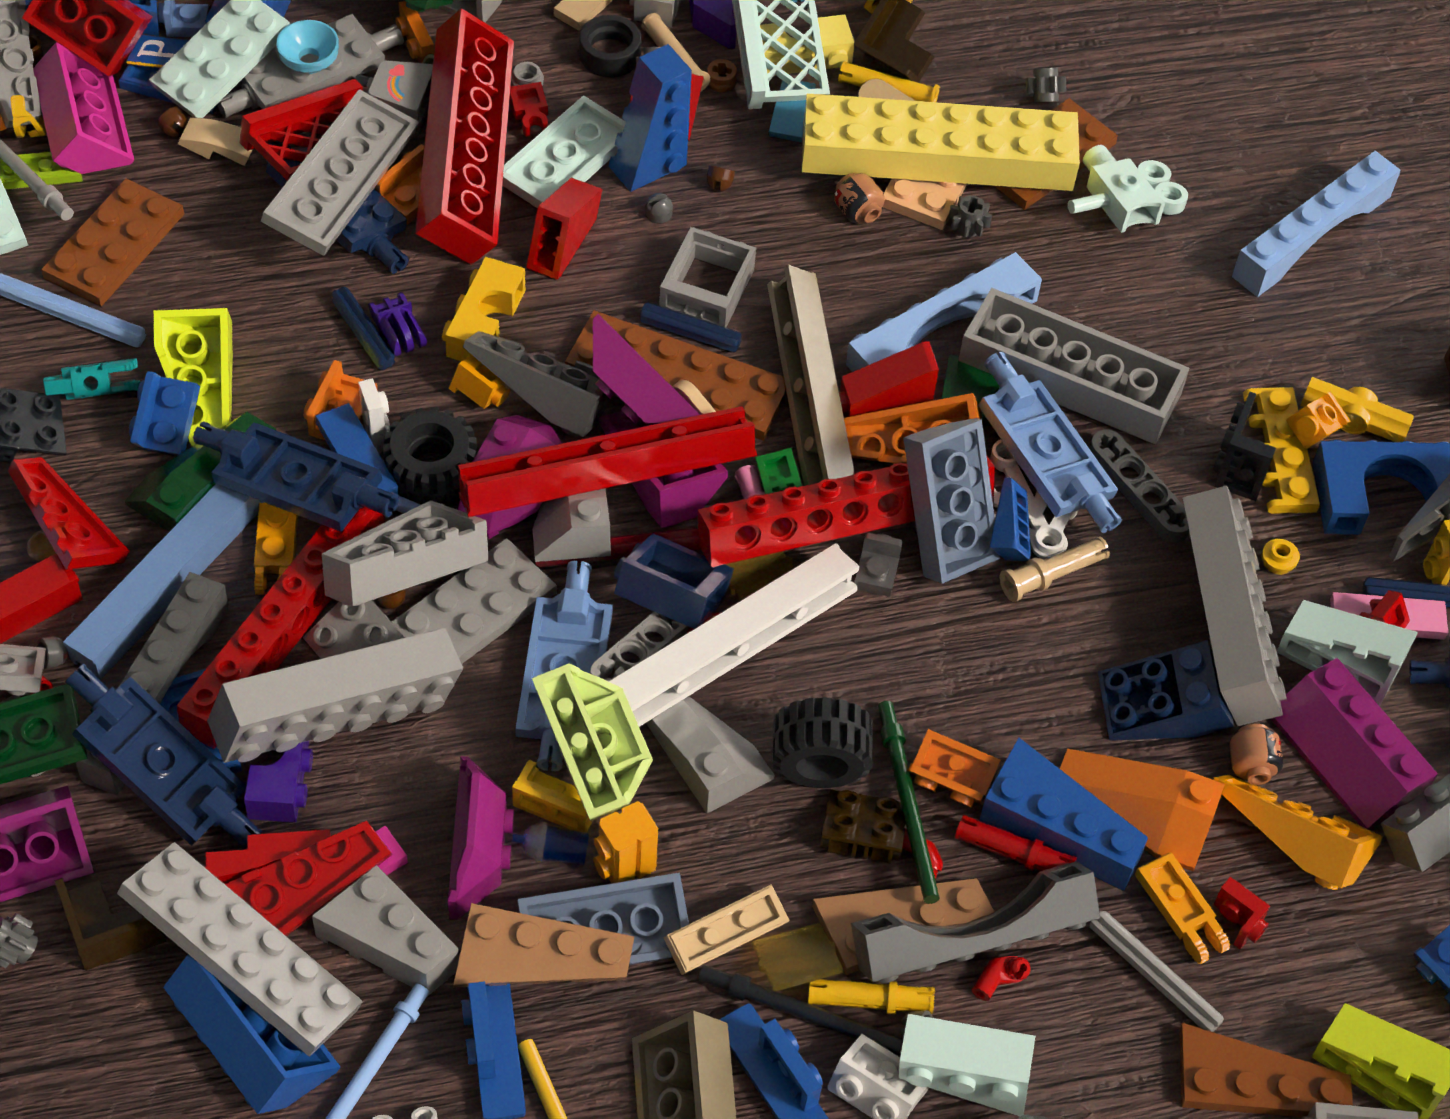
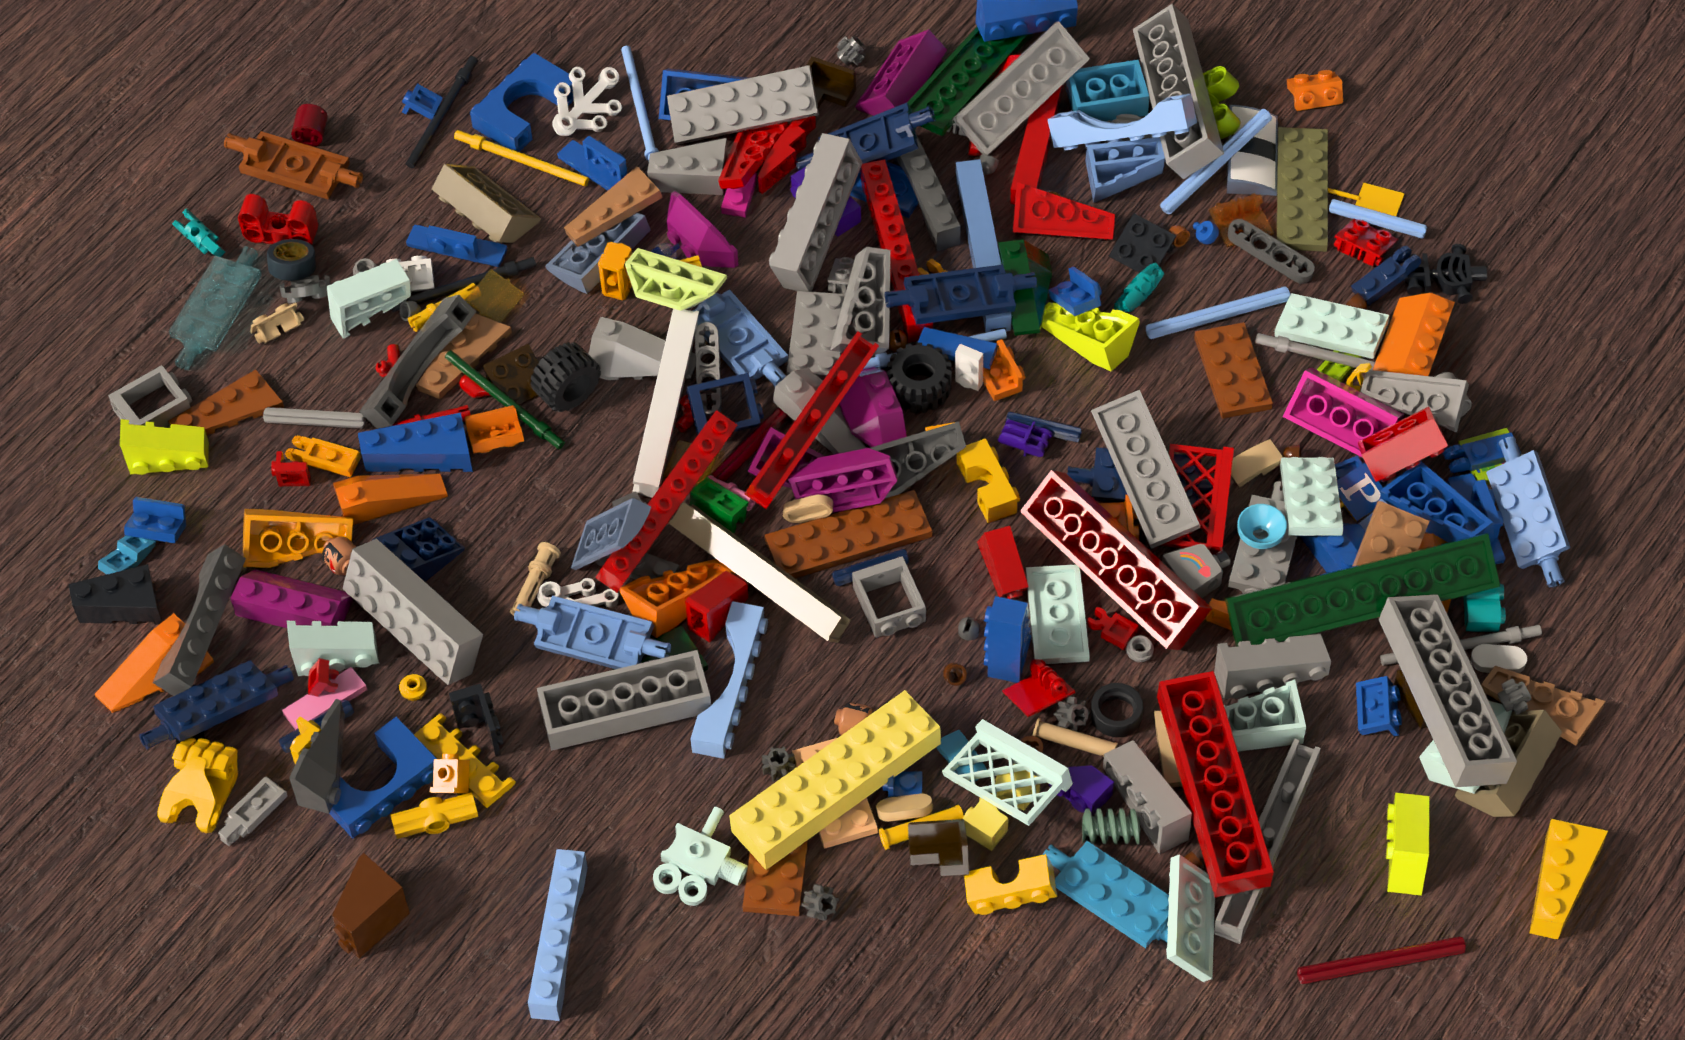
camera: 145 degrees right, 0 degrees up
tan tile [663,884,790,975] -> none
blue slope [990,478,1031,561] -> none
dark grey beam [1089,429,1189,543] -> none

